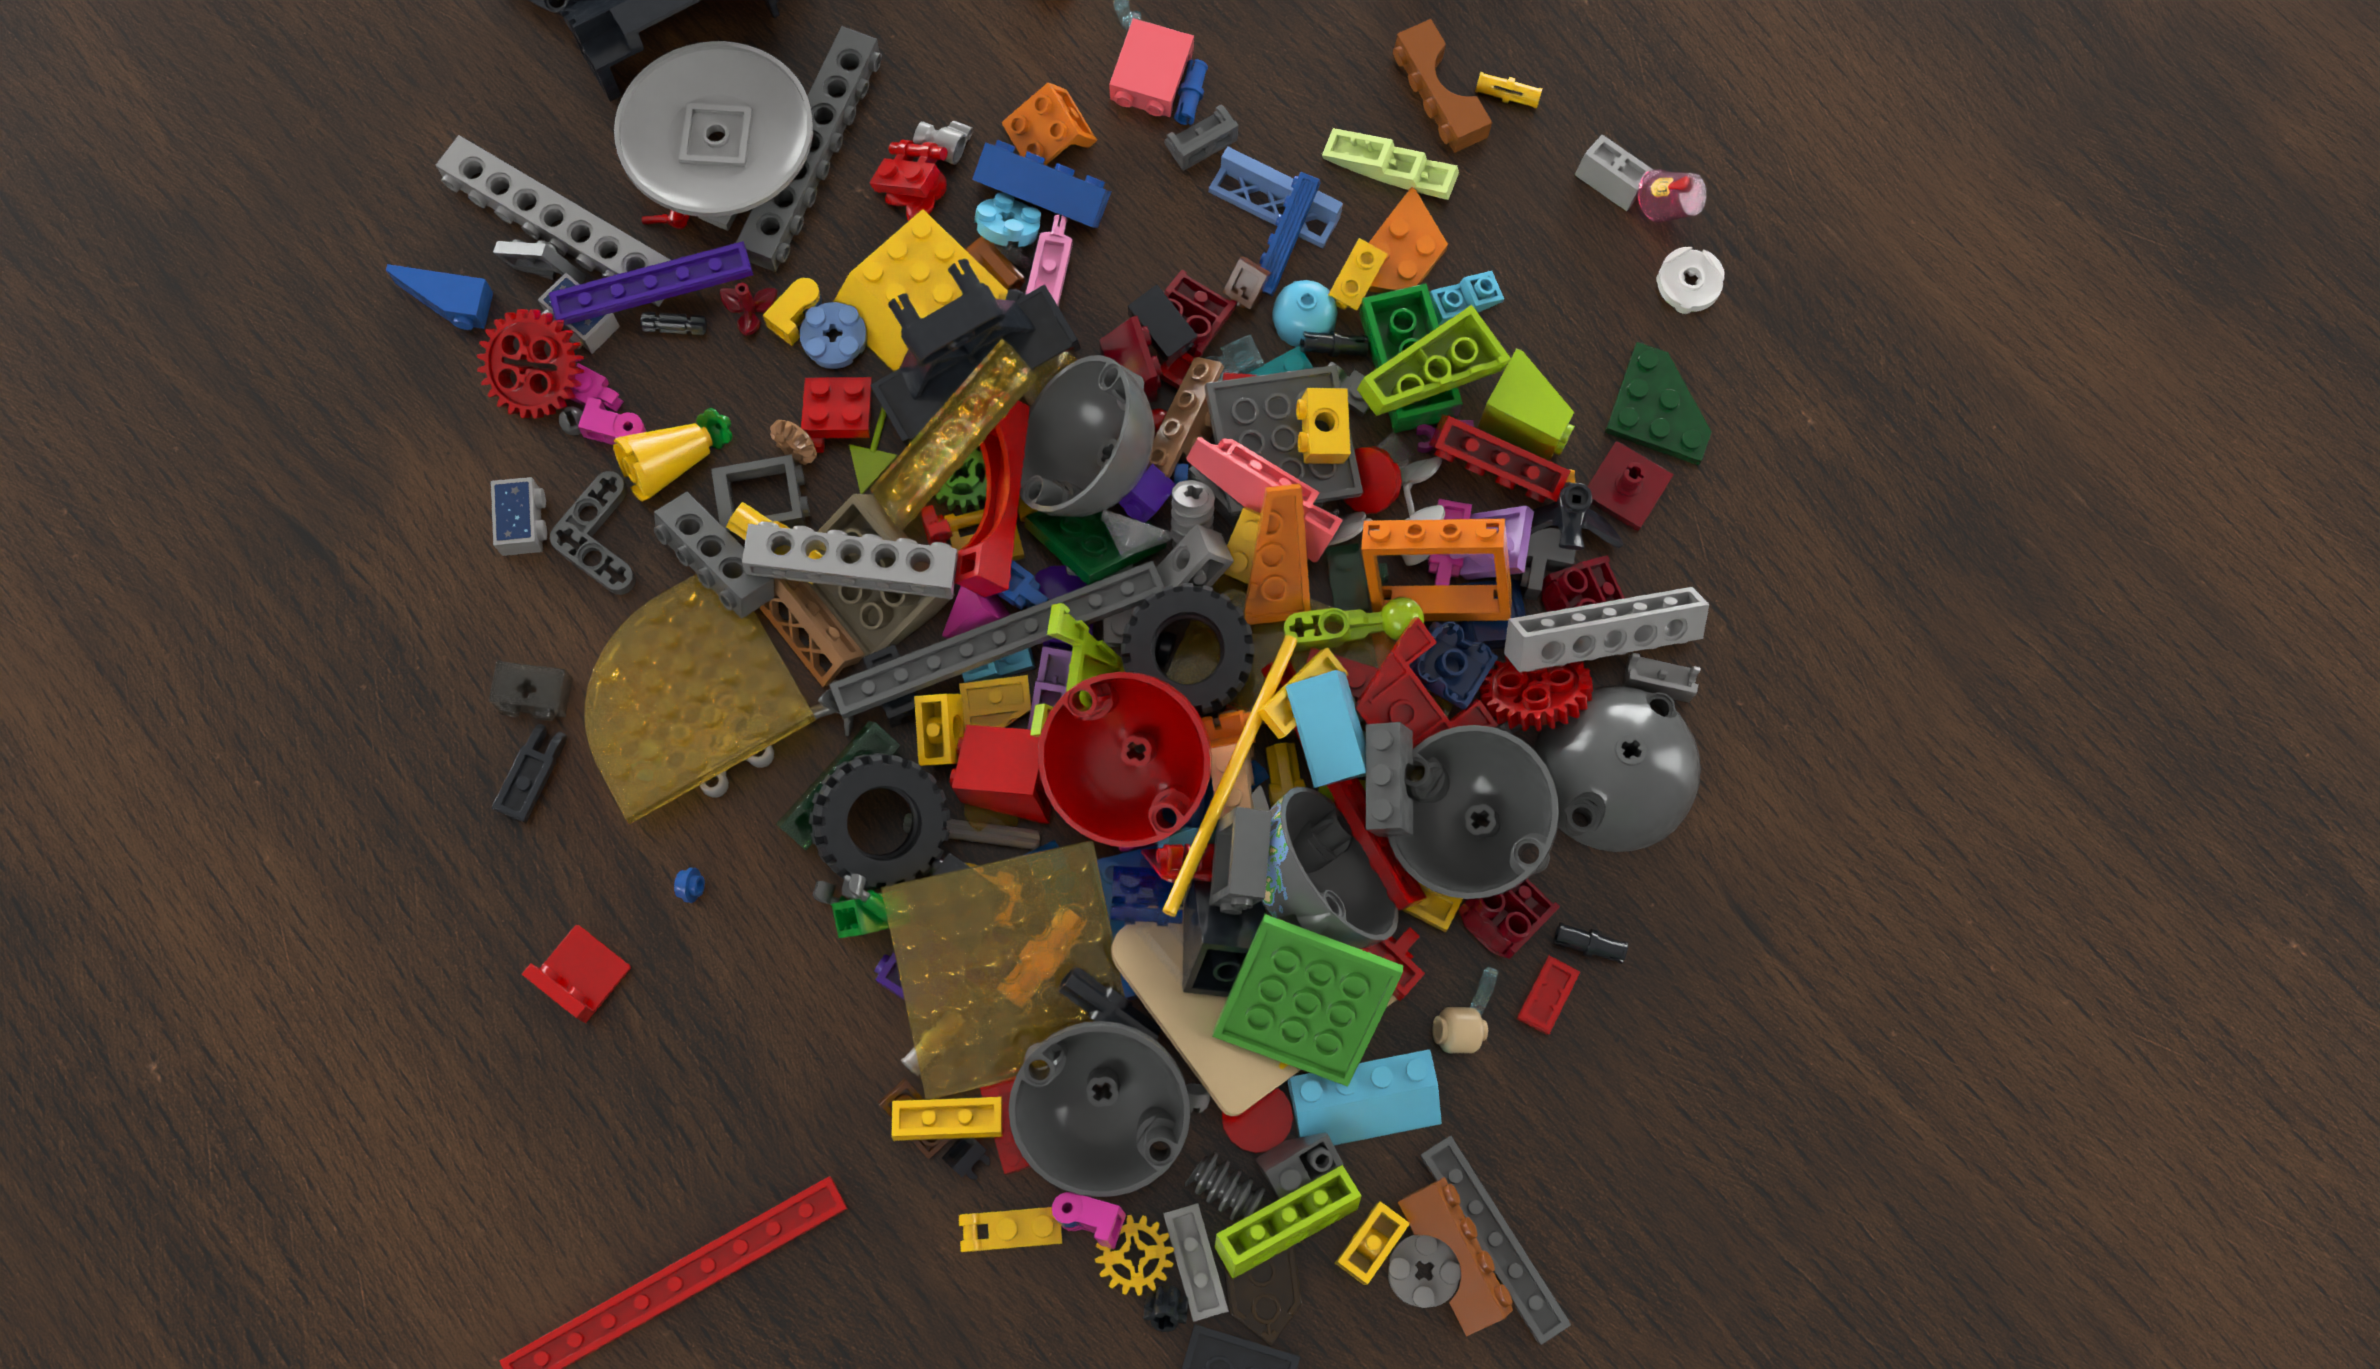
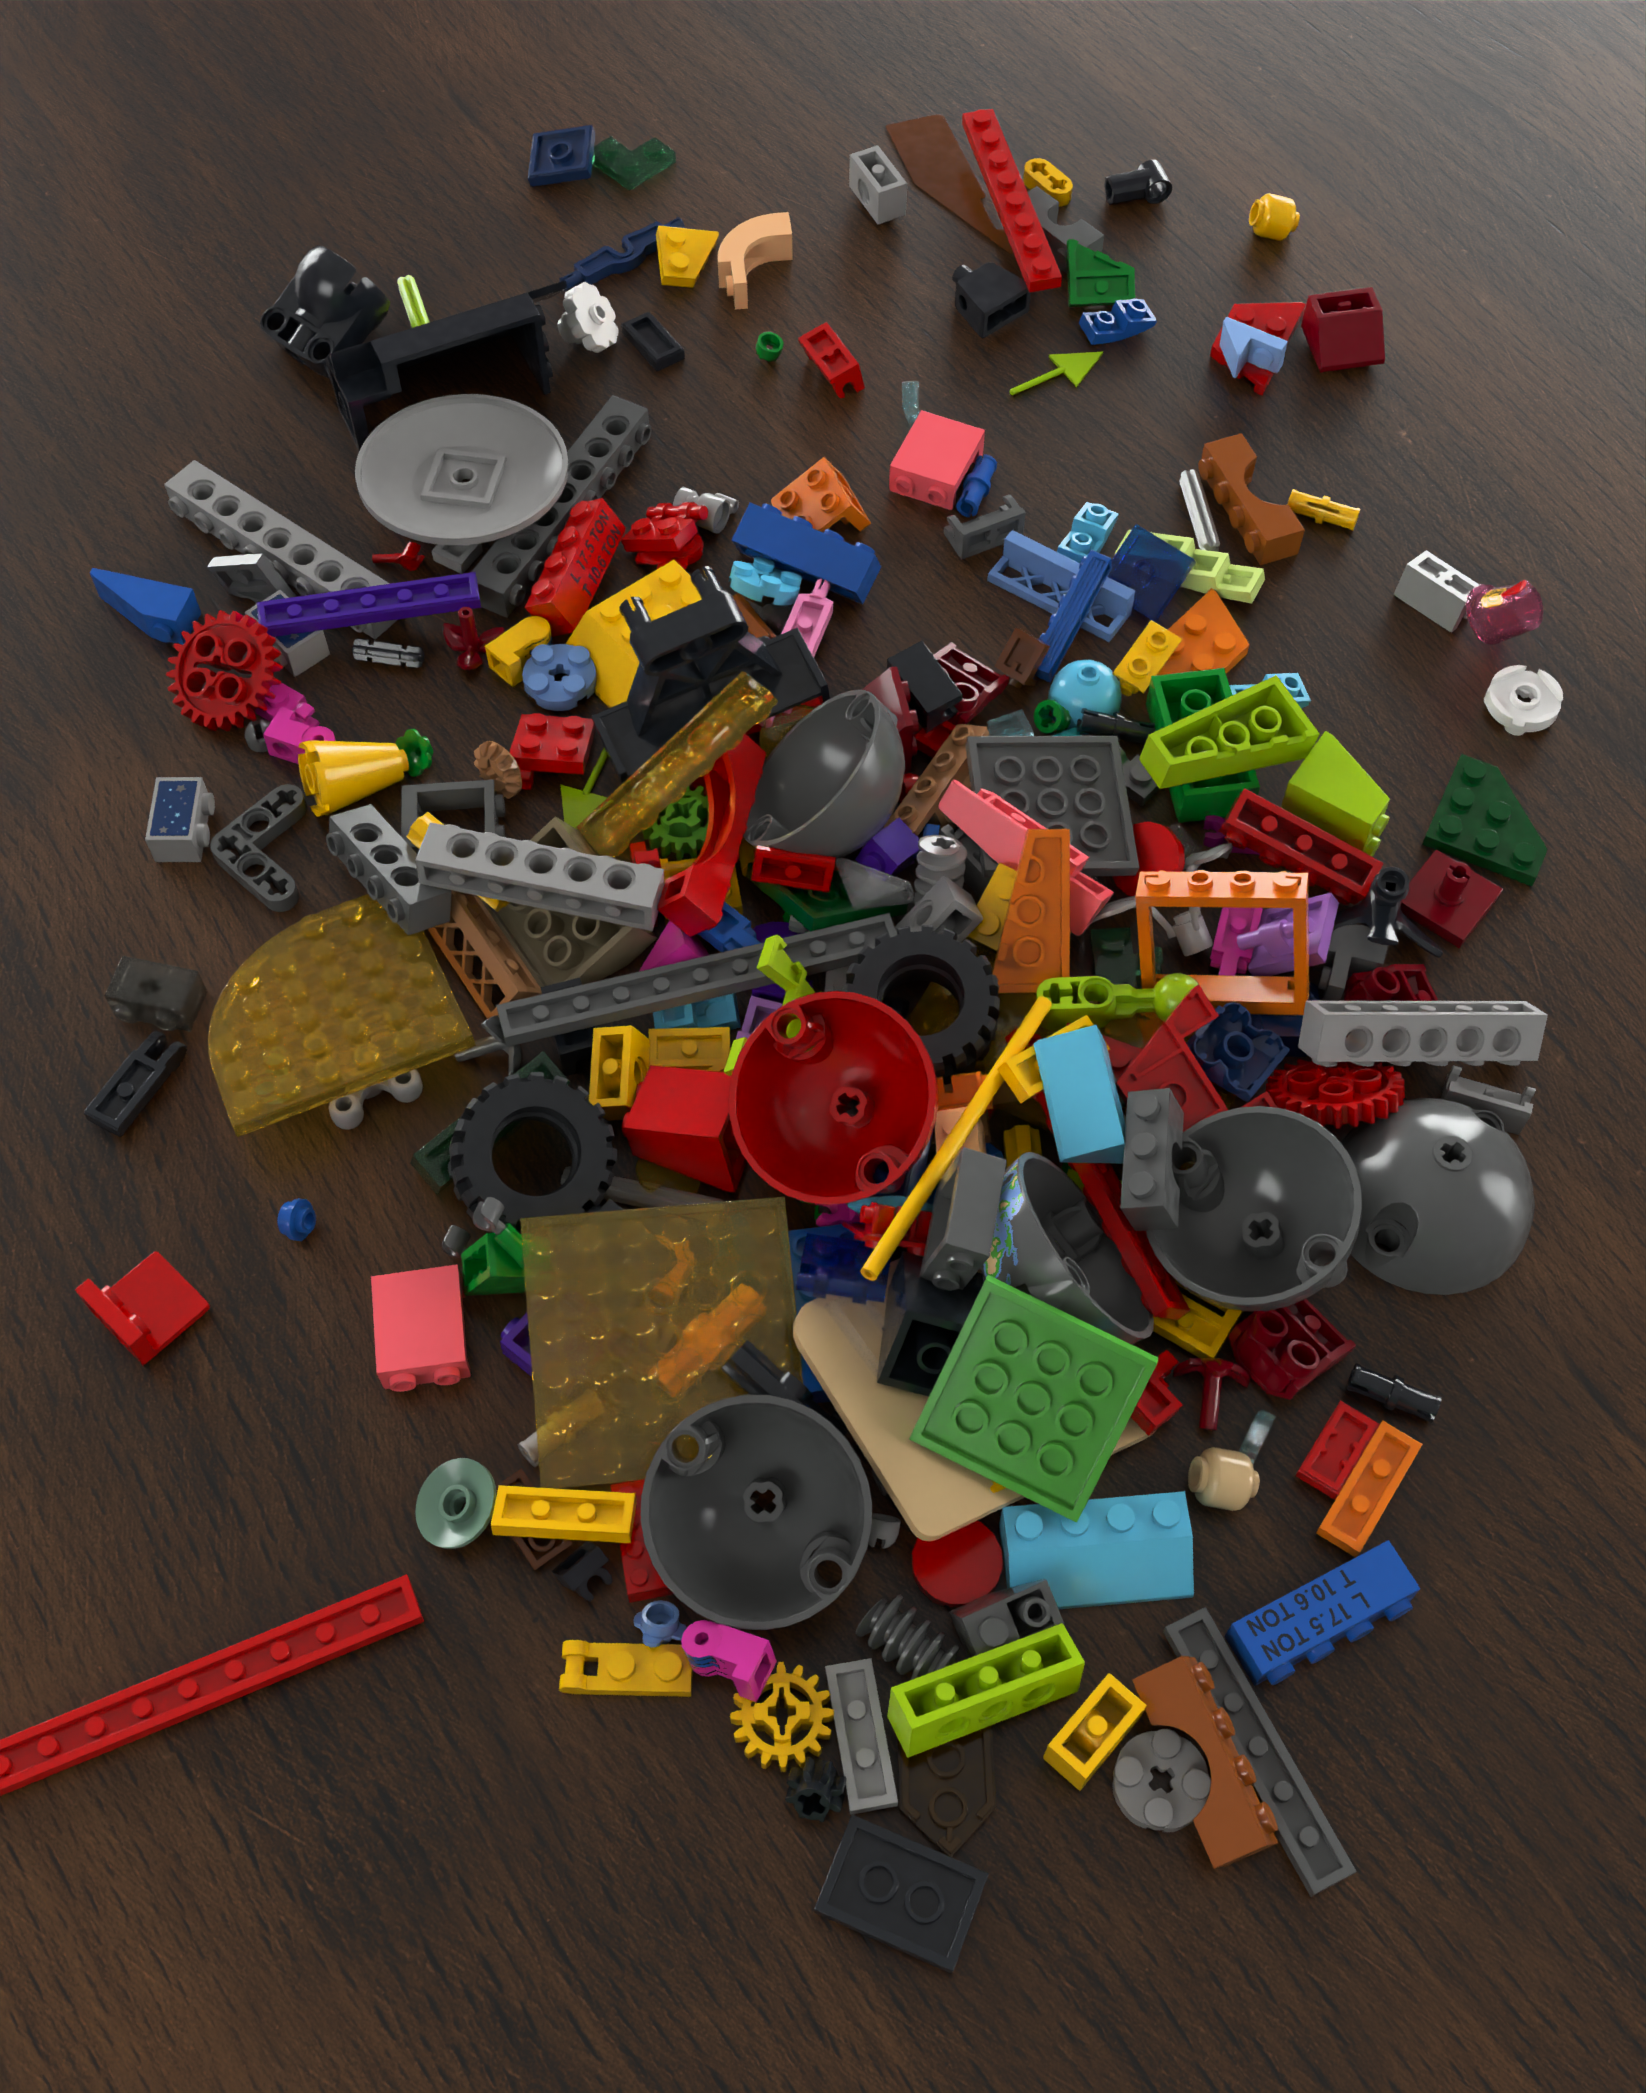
camera: 10 degrees right, 15 degrees down
yellow brick [1296,388,1351,464] -> none
none -> coral panel [371,1264,471,1392]
none -> sand green dish [415,1458,497,1549]
none -> red brick [525,498,626,637]
none -> medium blue plate [634,1600,687,1648]
none -> red slope [751,845,836,892]
none -> green bush [1034,700,1072,733]
none -> medium azure slope [1057,502,1119,563]
none -> clear blue plate [1108,524,1196,622]
none -> dark red plant [1173,1358,1250,1431]
none -> light grey axle [1179,469,1220,552]
none -> blue brick [1224,1540,1420,1686]
none -> orange plate [1316,1420,1423,1558]

